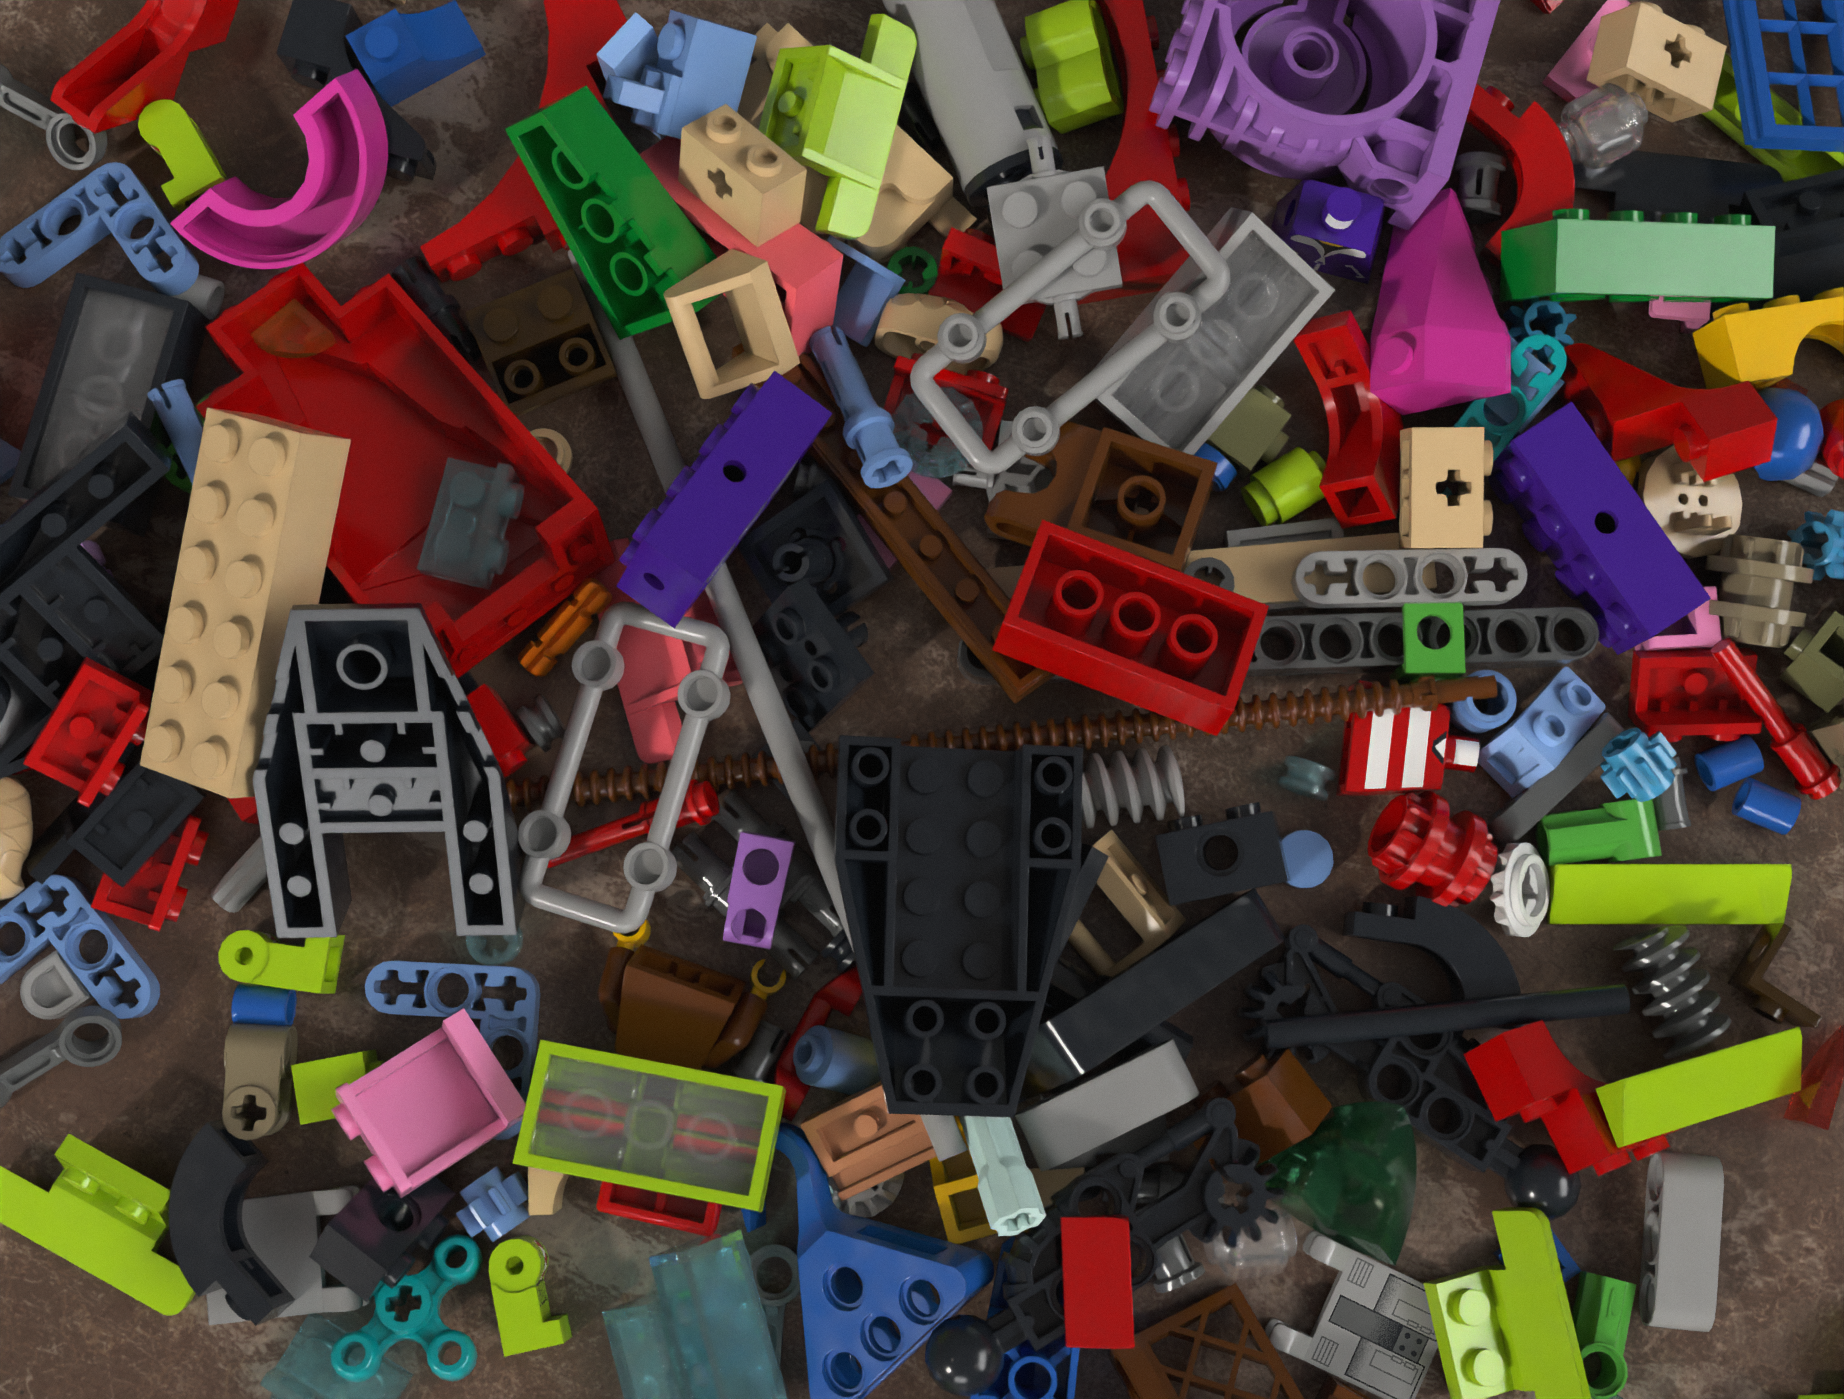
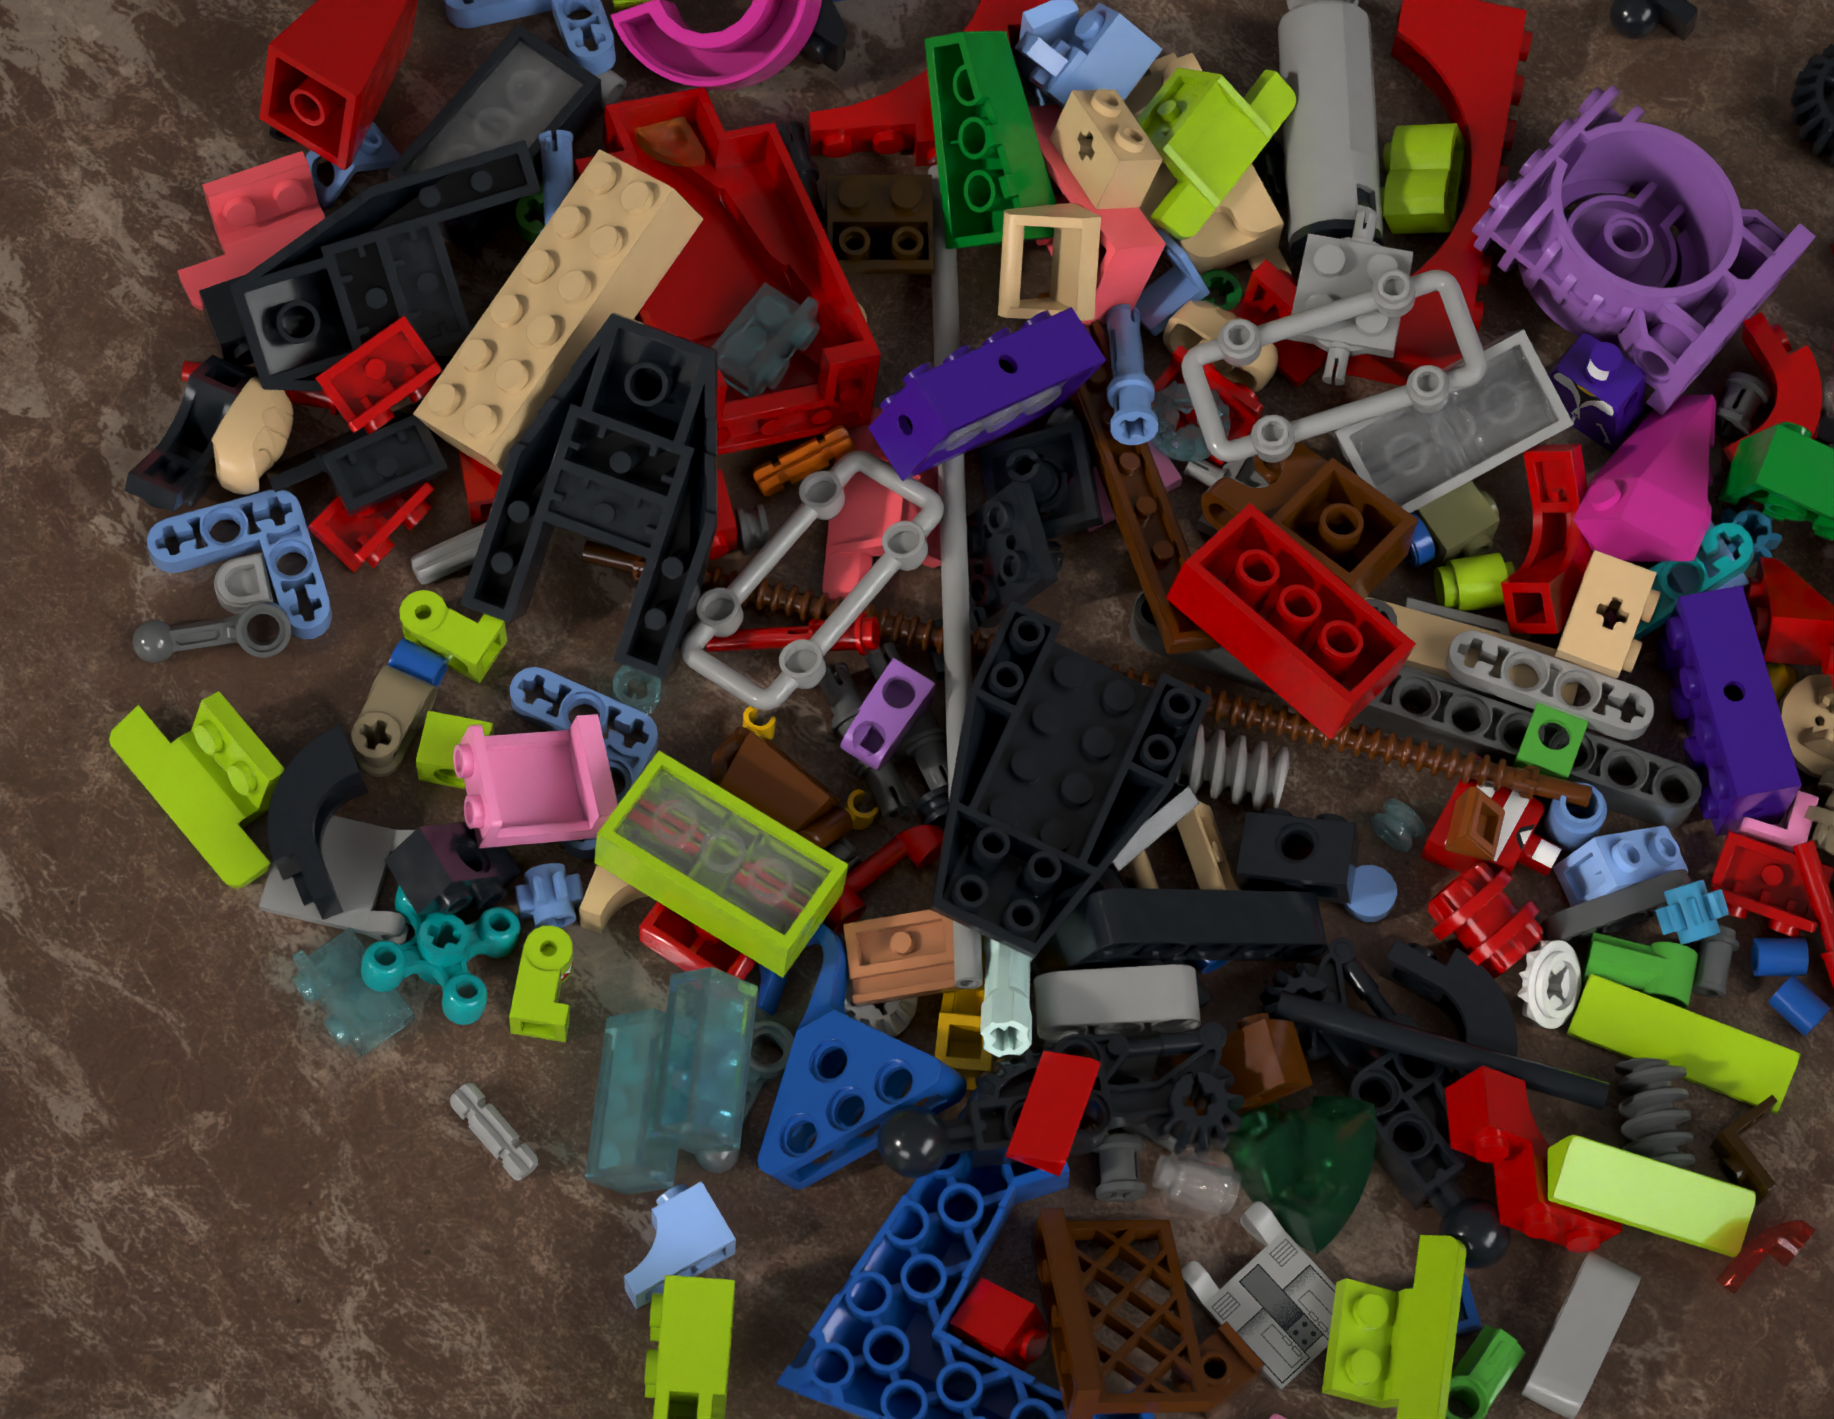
camera: 15 degrees right, 15 degrees down
medium blue brick [793,1025,880,1095] -> none
none -> dark orange slope [1444,787,1505,861]

